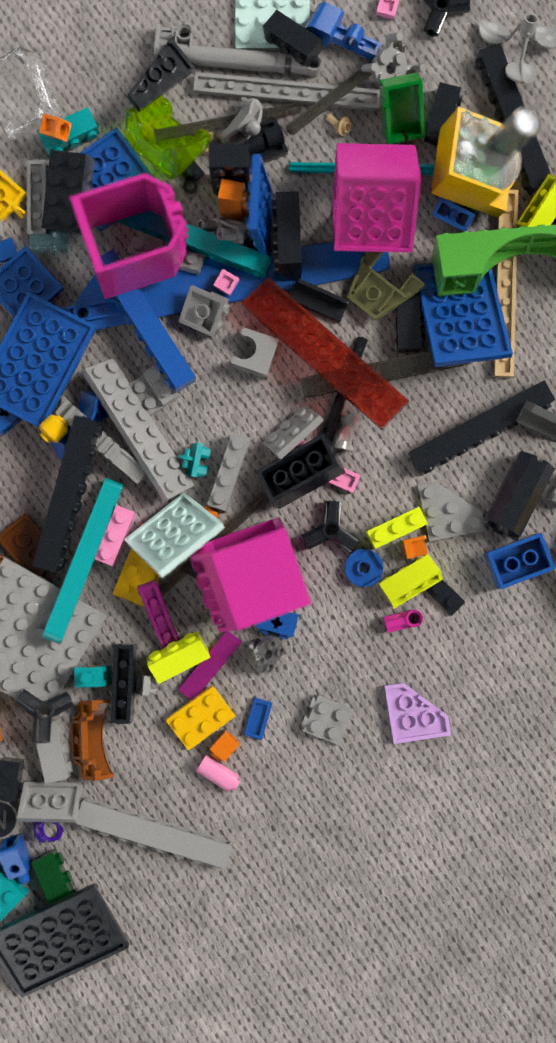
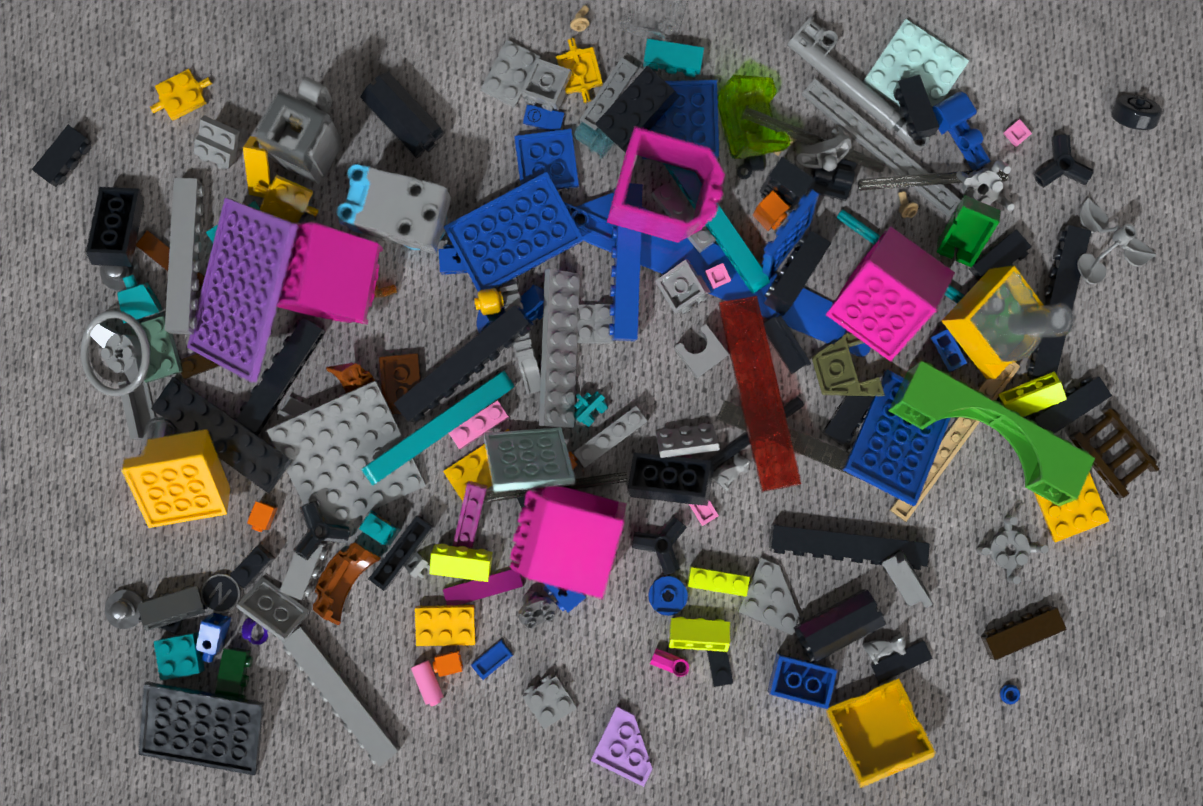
camera: 30 degrees right, 0 degrees up
orange brick [39,113,72,142] -> none
black wing [127,37,196,112] -> none
light grey connector [197,217,251,244] -> none
orange panel [401,535,428,559] -> none

